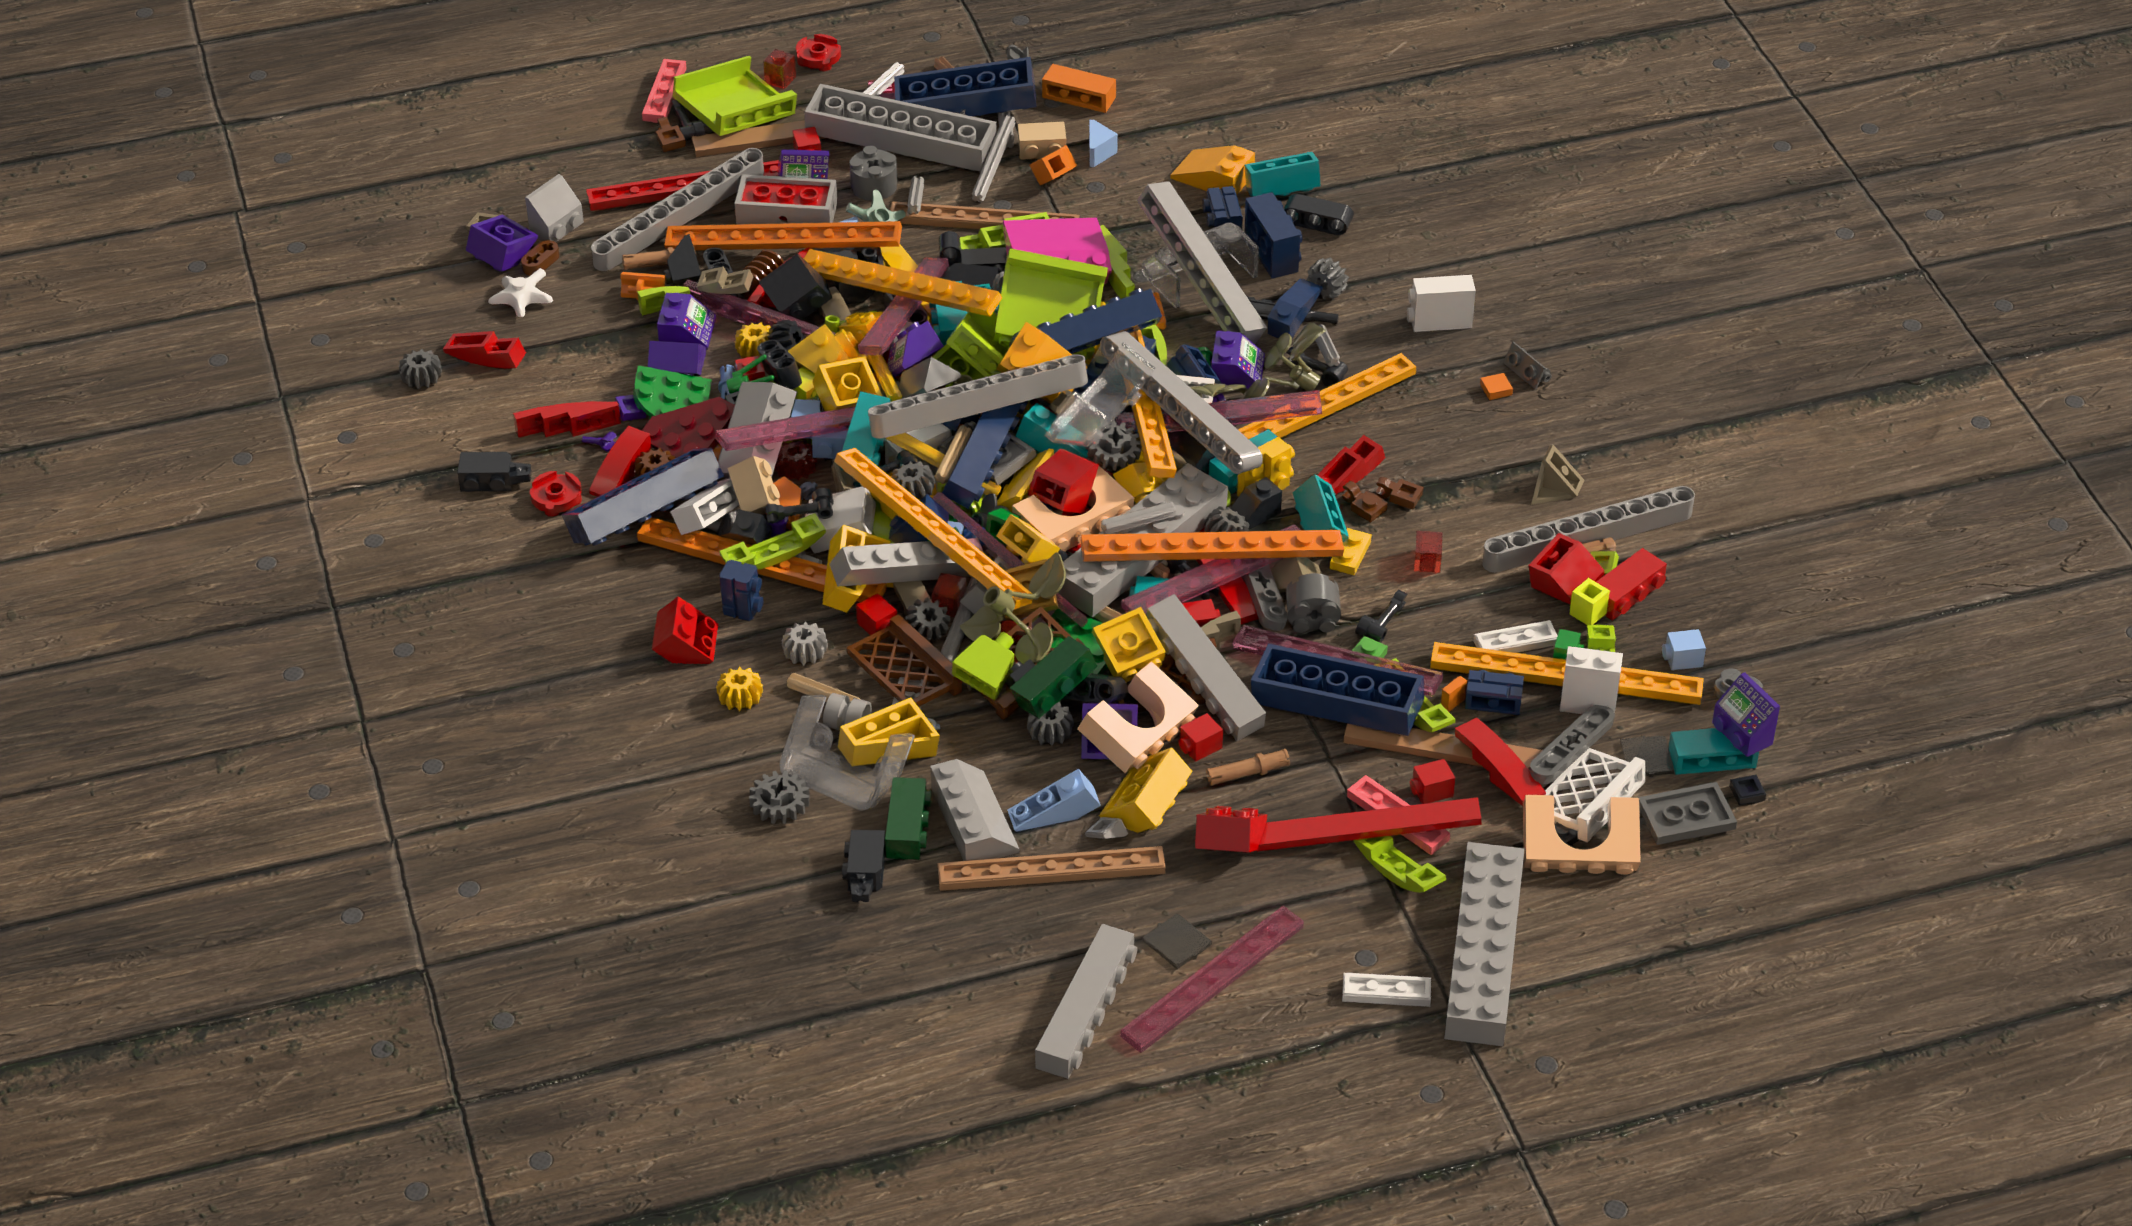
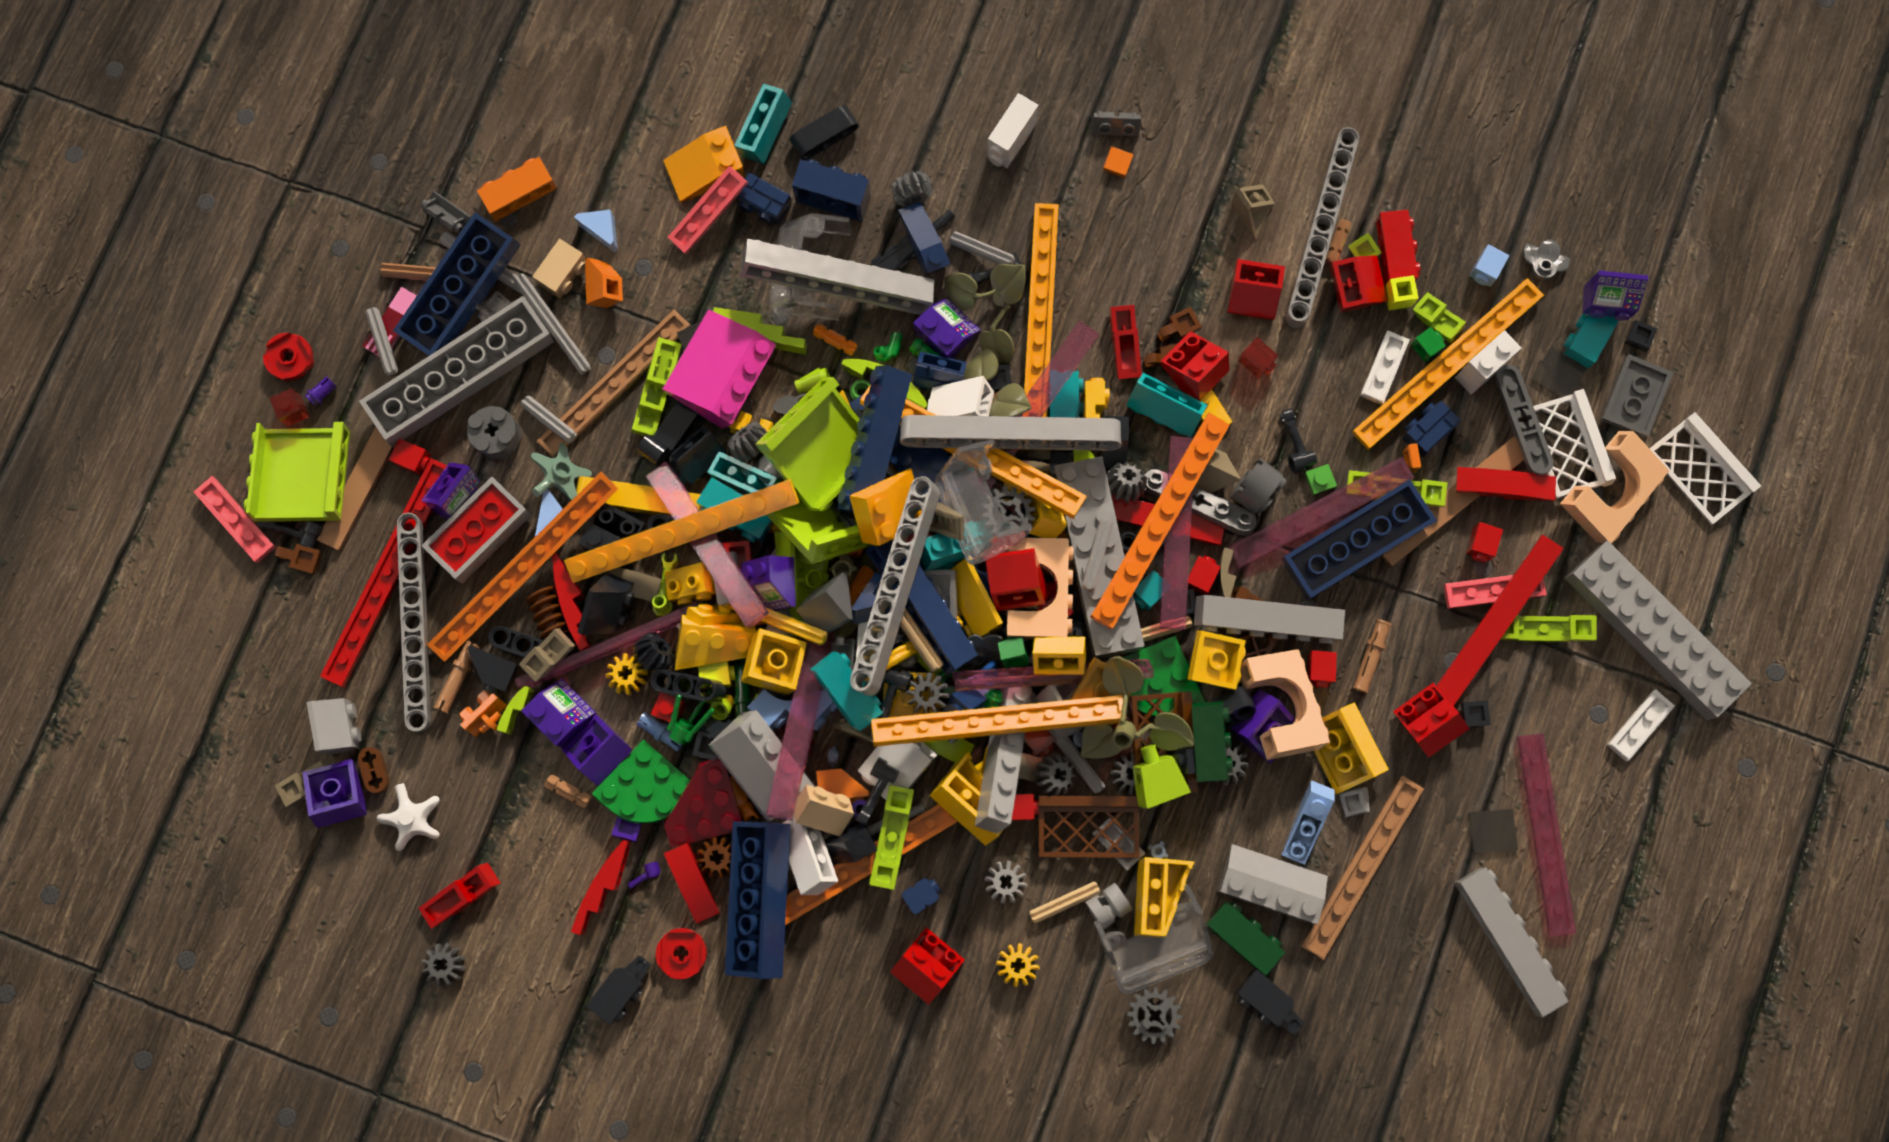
camera: 50 degrees left, 35 degrees up
none -> dark purple pin [305,376,337,406]
none -> medium nougat axle [544,775,592,808]
none -> coral plate [668,166,748,254]
none -> green arm [873,332,903,362]
none -> red slope [1160,331,1229,401]
none -> red slope [1227,259,1285,320]
none -> black plate [1461,700,1491,727]
none -> white fence [1649,413,1761,525]

